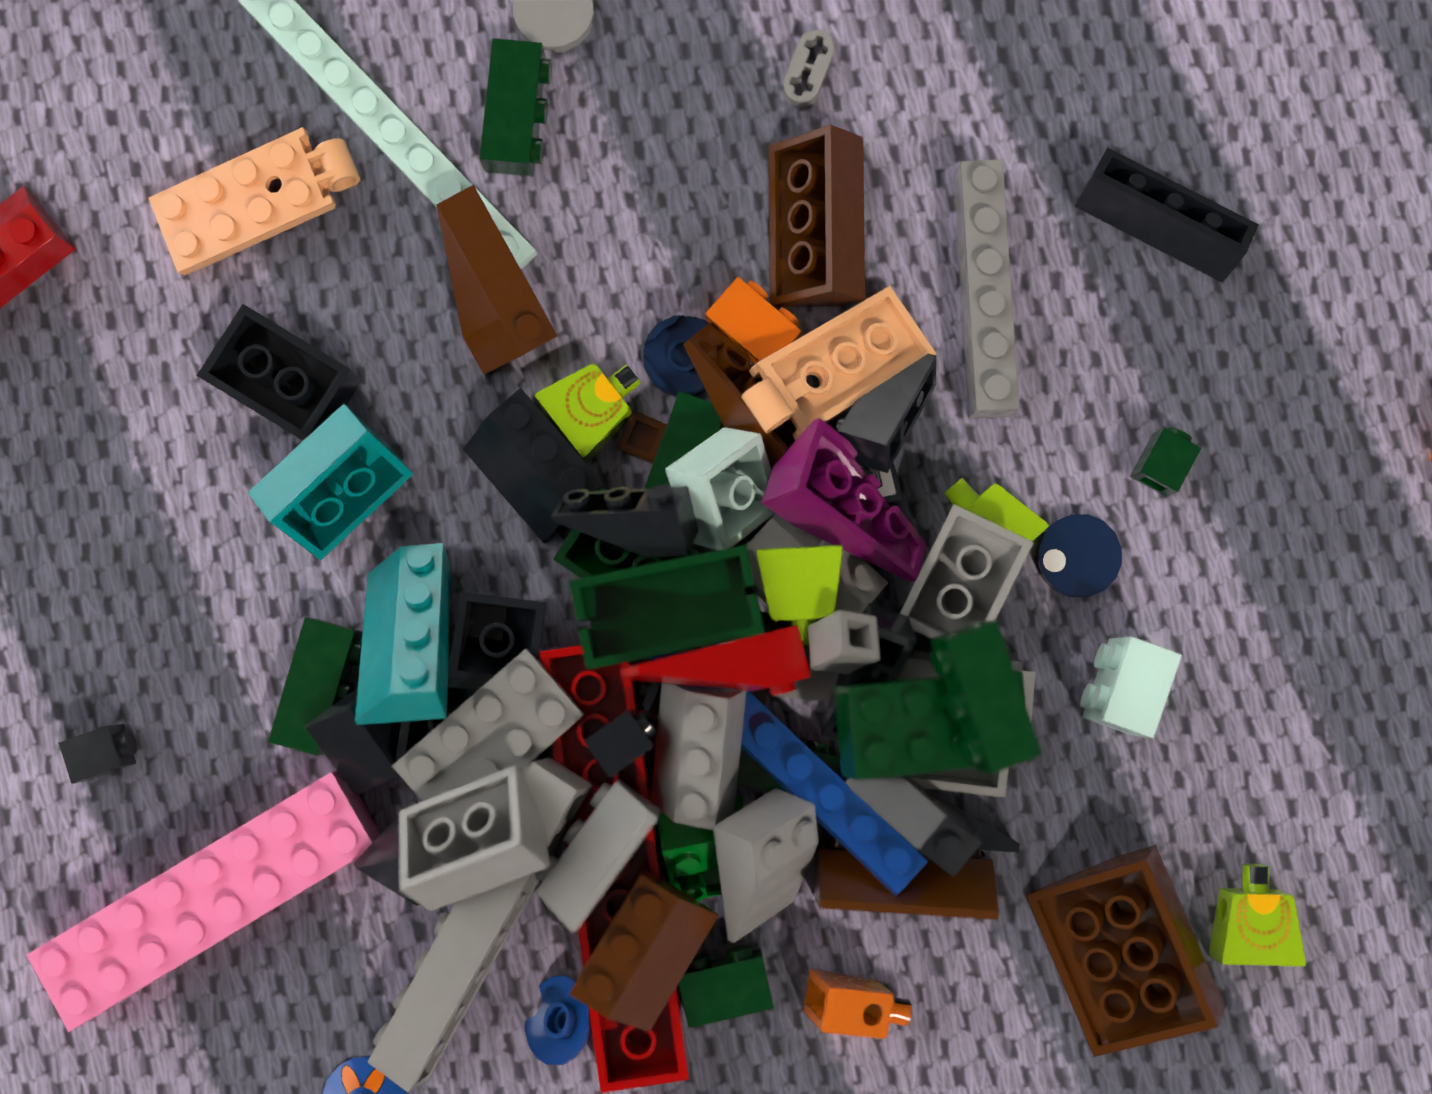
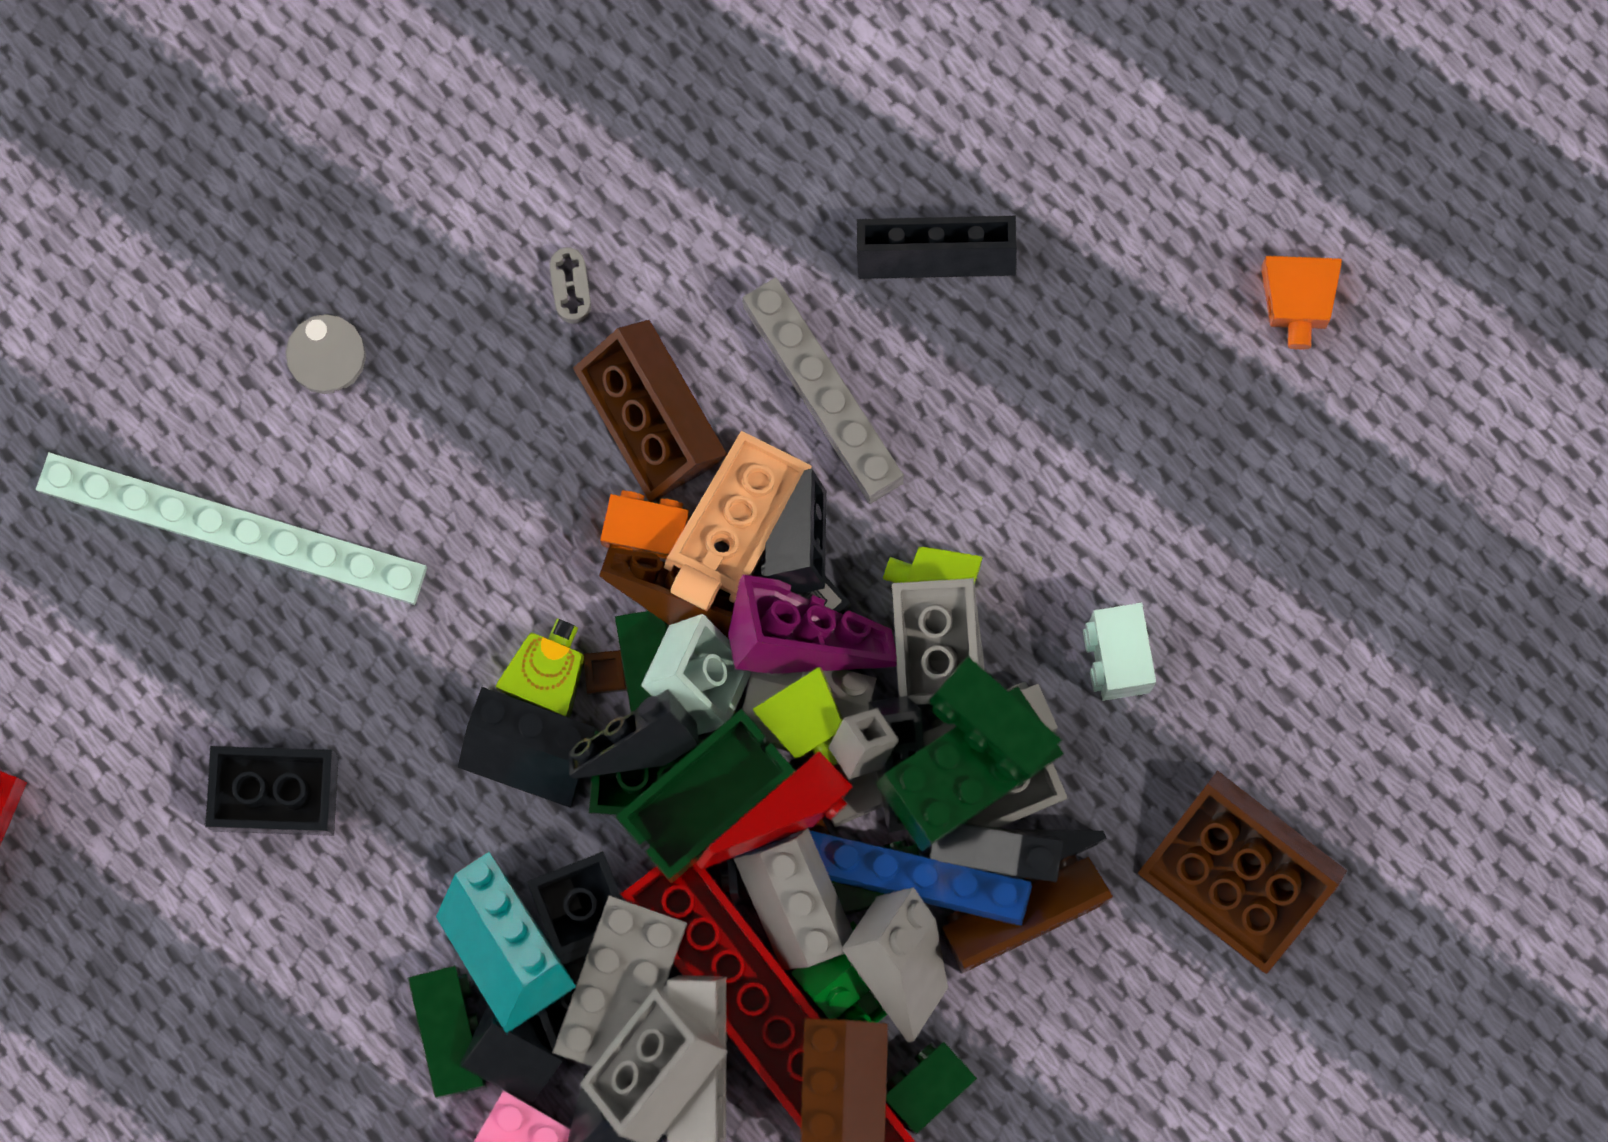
camera: 25 degrees left, 5 degrees down
light nougat hinge [148,127,360,275] -> none
teal brick [248,404,414,561] -> none
reddish brown wedge [436,184,557,374] -> none
dark green brick [479,38,552,177] -> none
light grey slope [535,778,661,933] -> none
black brick [584,709,657,778] -> none
dark blue tile [643,315,709,397] -> none
orange torso [803,968,911,1039] -> none
dark blue tile [1036,514,1122,597] -> none
dark green brick [1130,427,1201,497] -> none
lime torso [1209,863,1306,966] -> none

